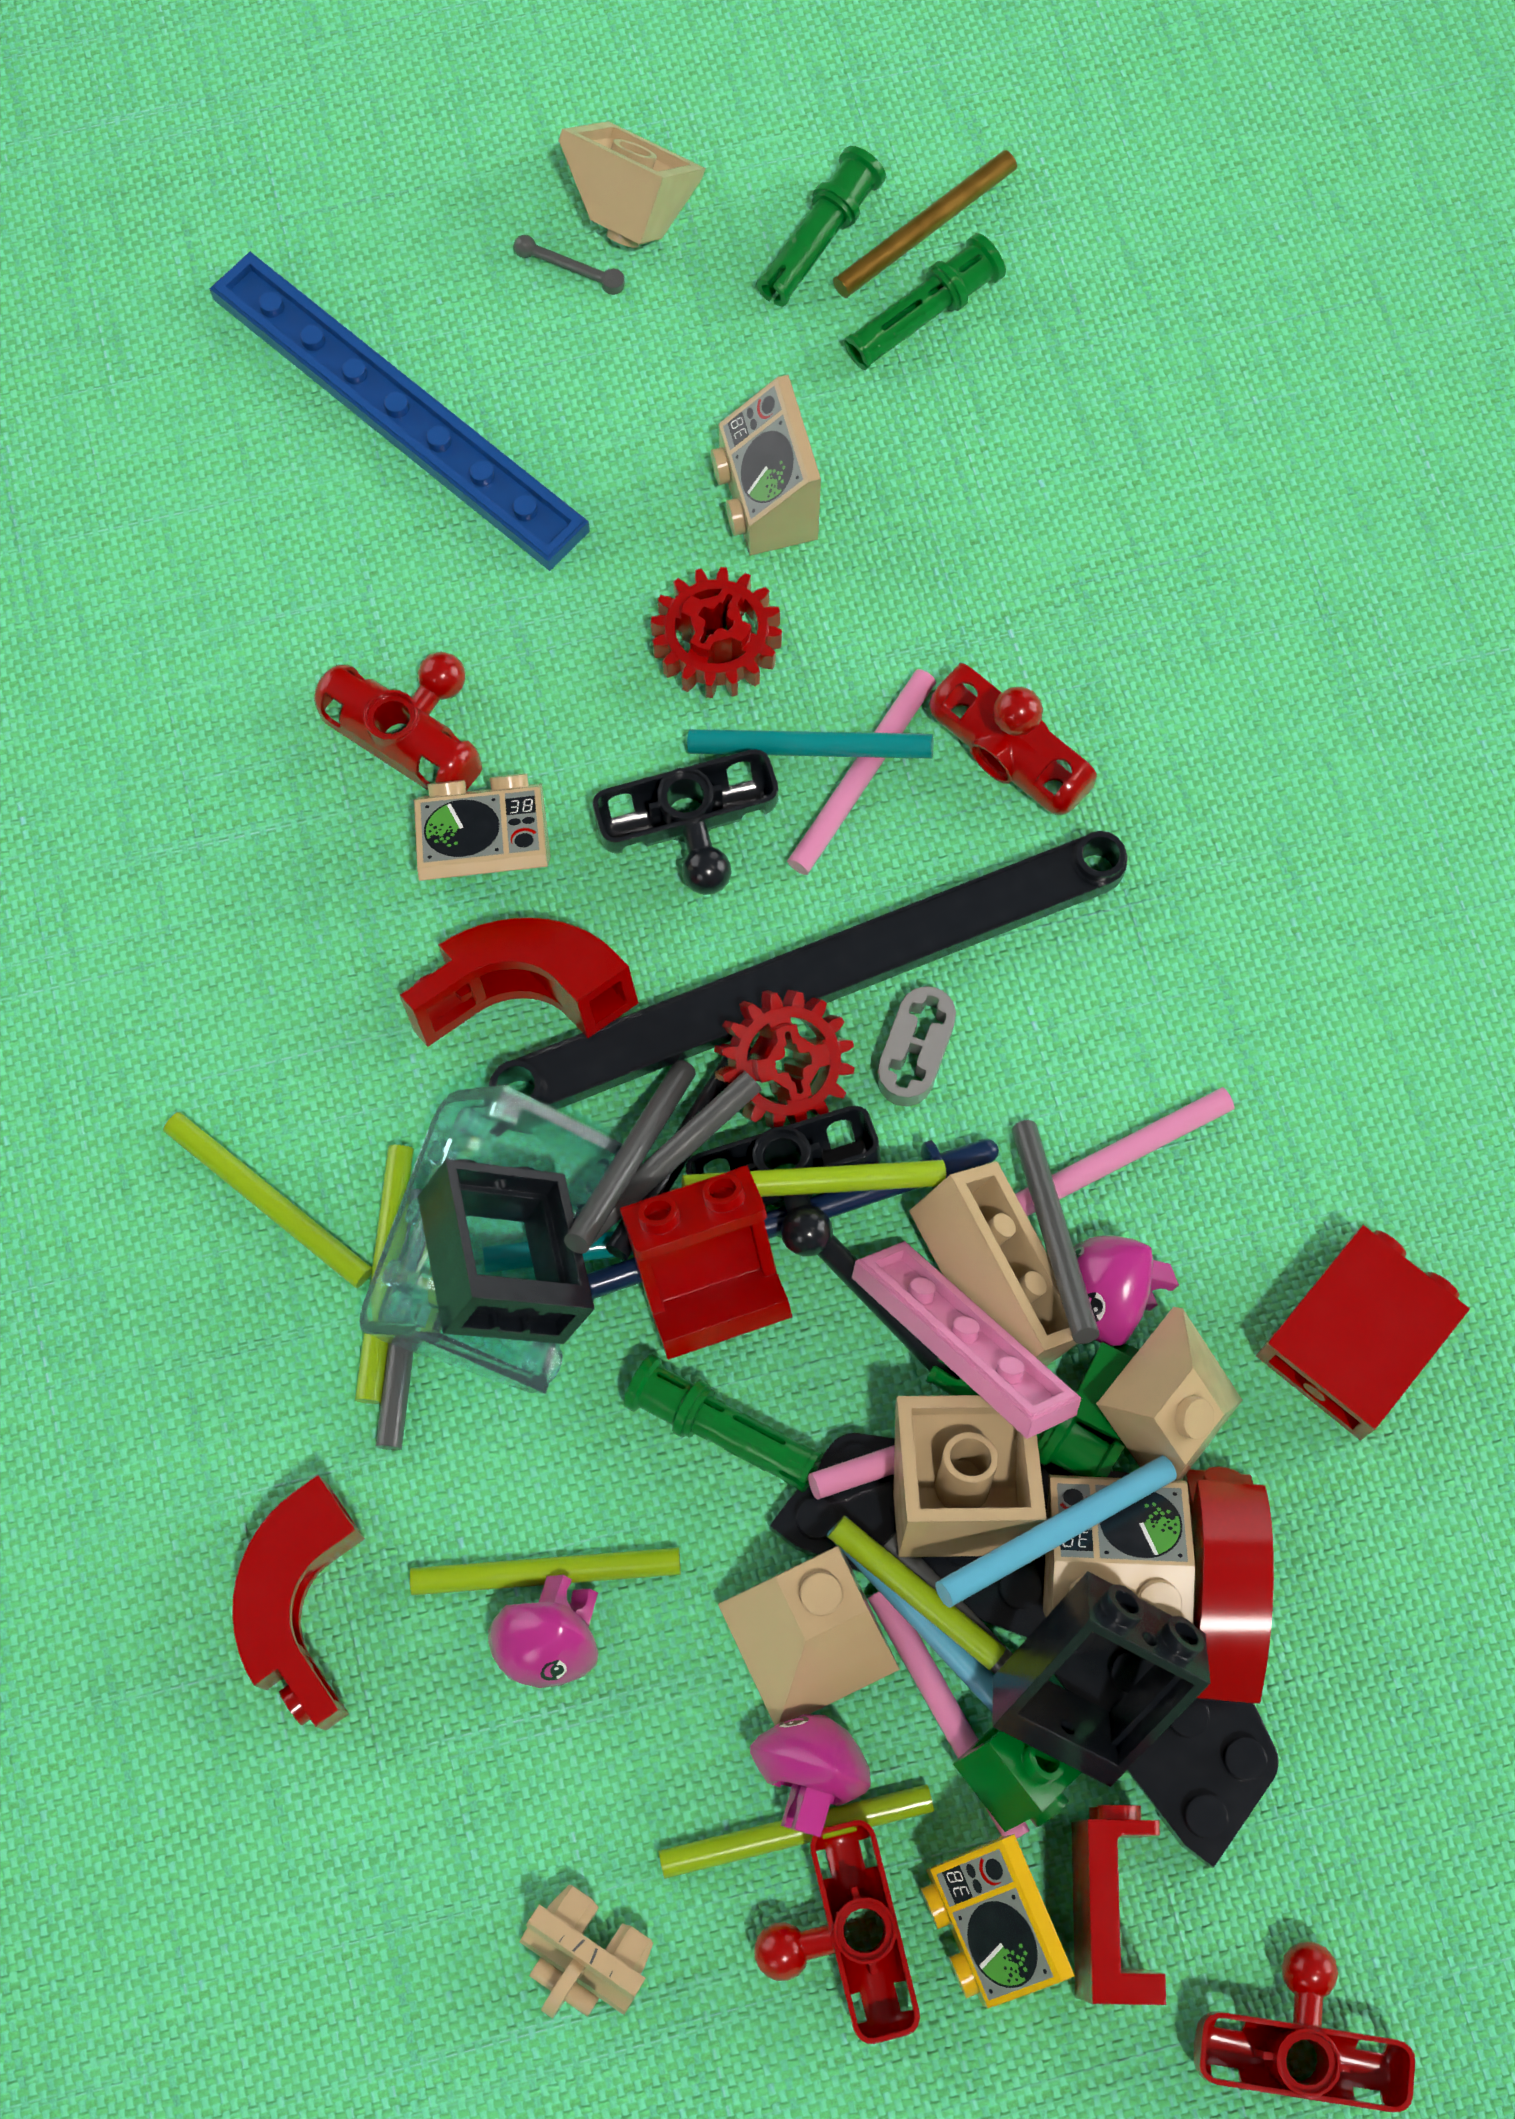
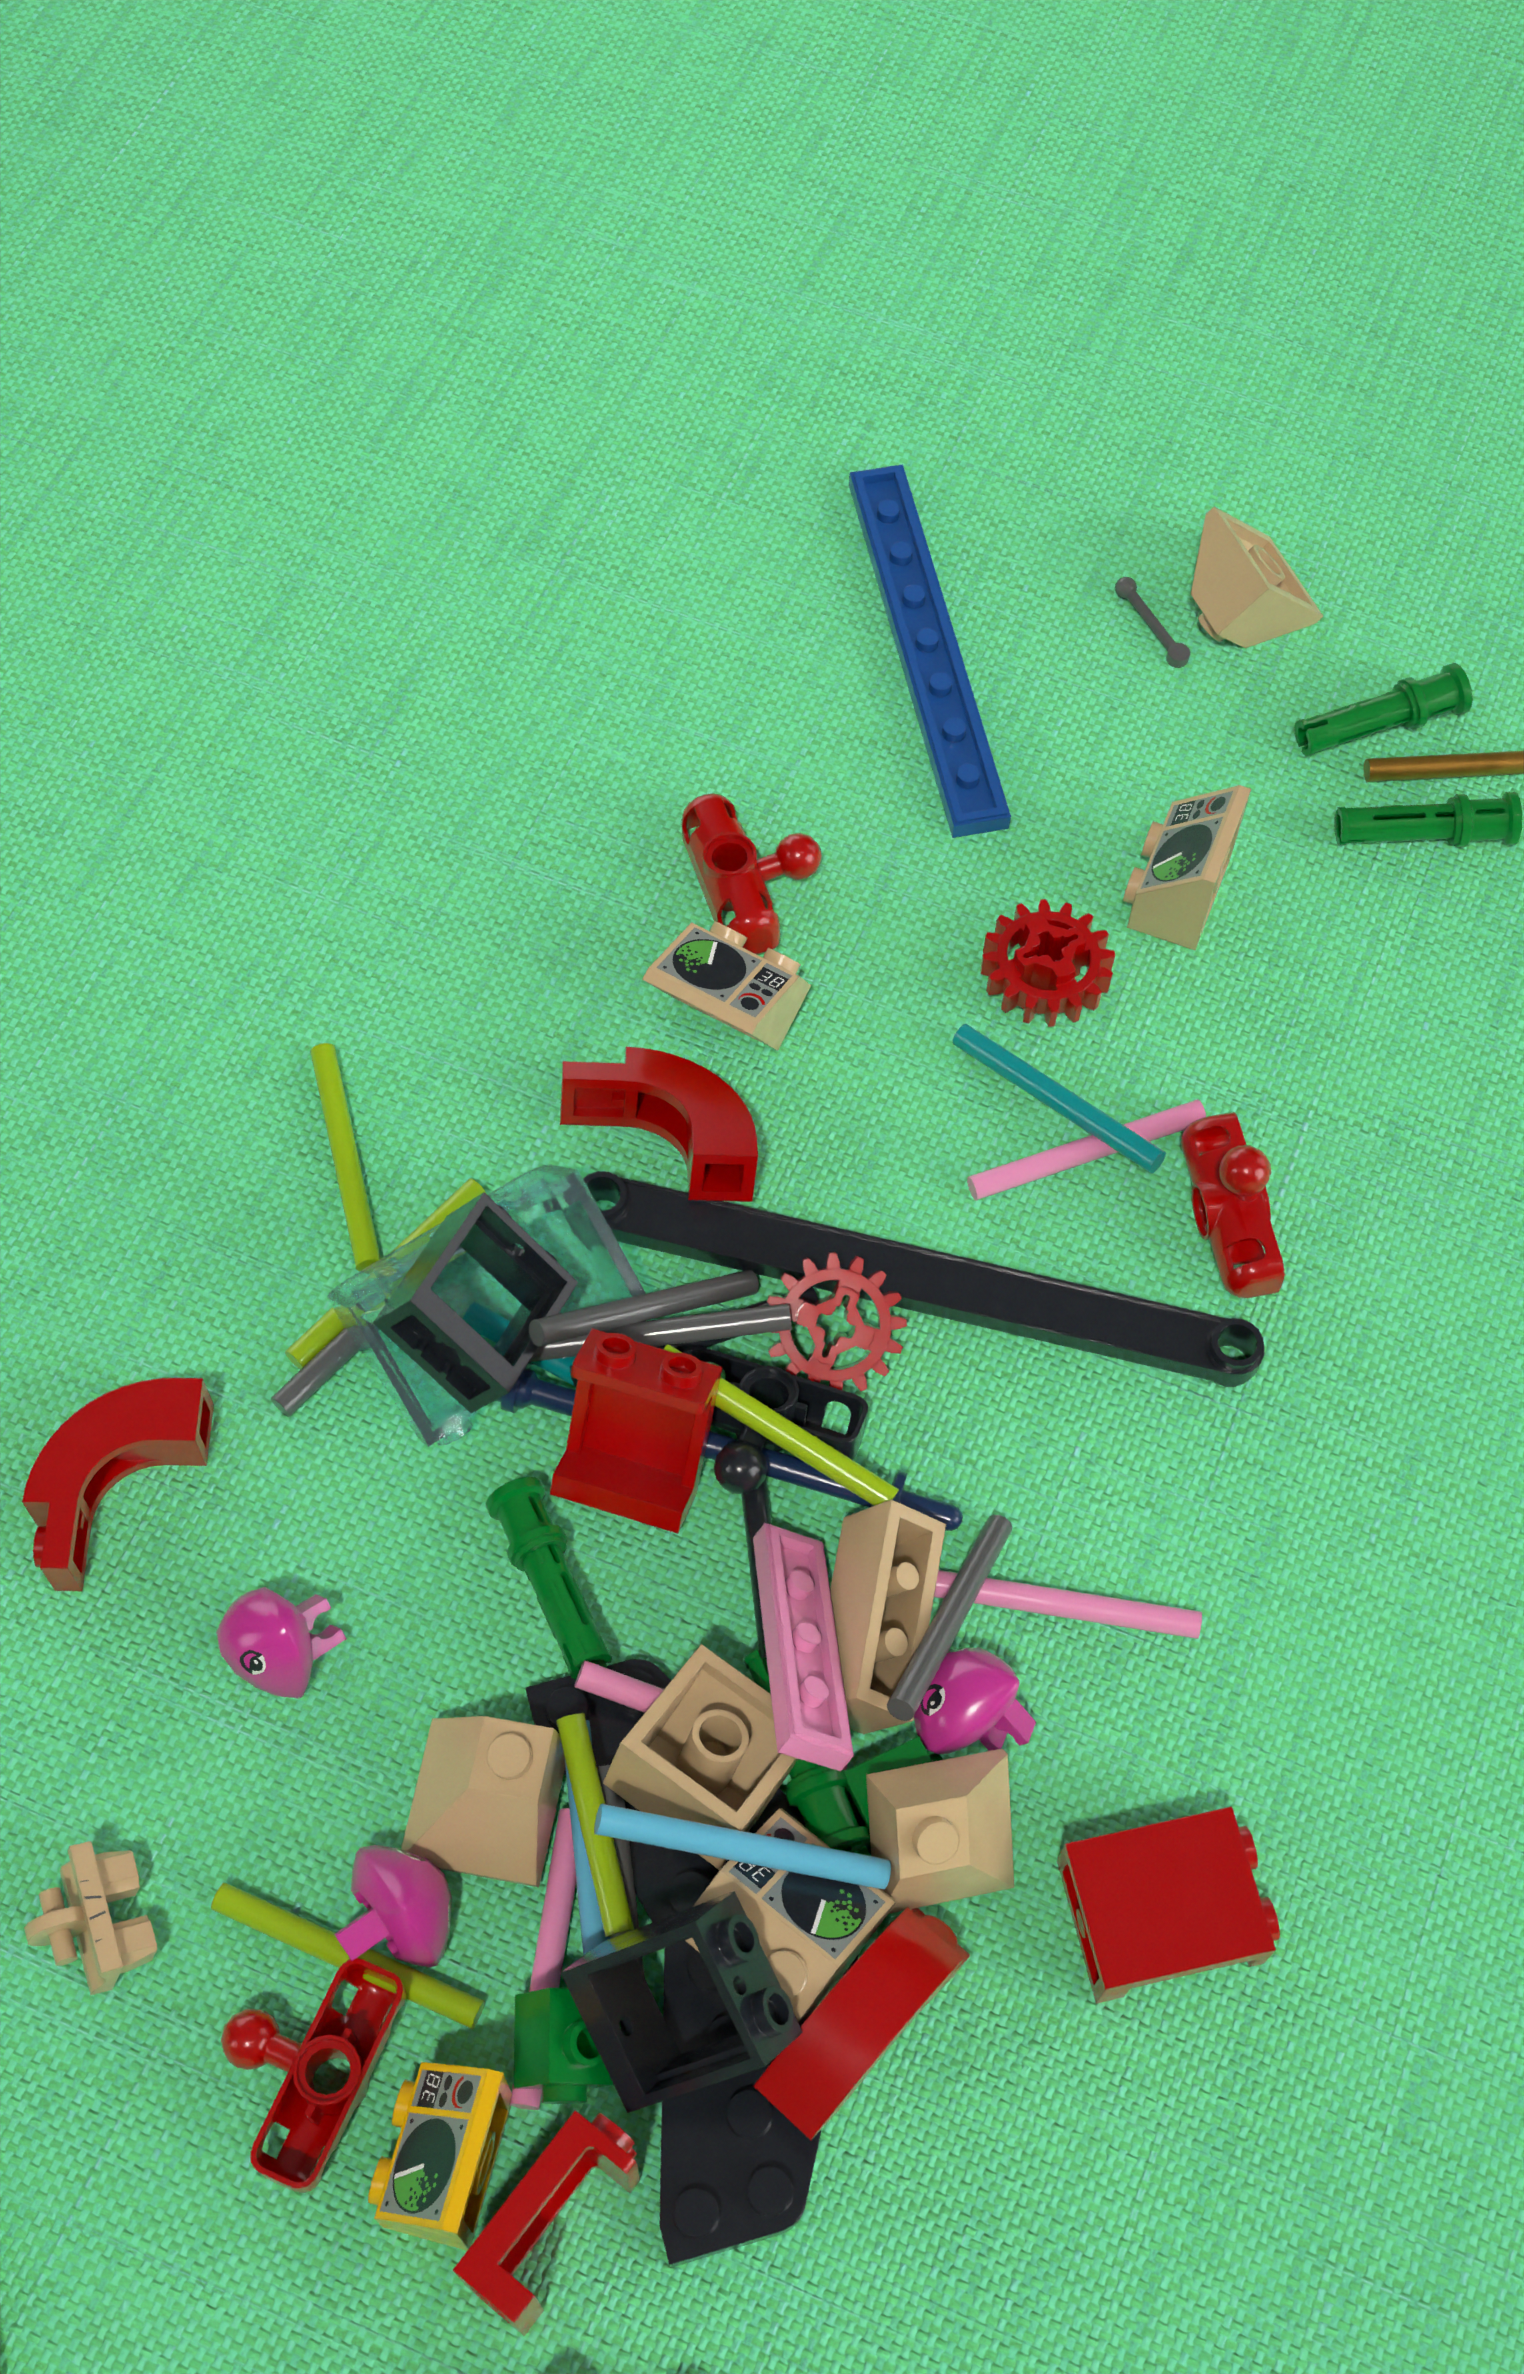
camera: 35 degrees right, 10 degrees down
lime bar [410,1547,681,1595] -> none
black piece [593,749,778,895] -> none
light grey beam [877,986,956,1107] -> none

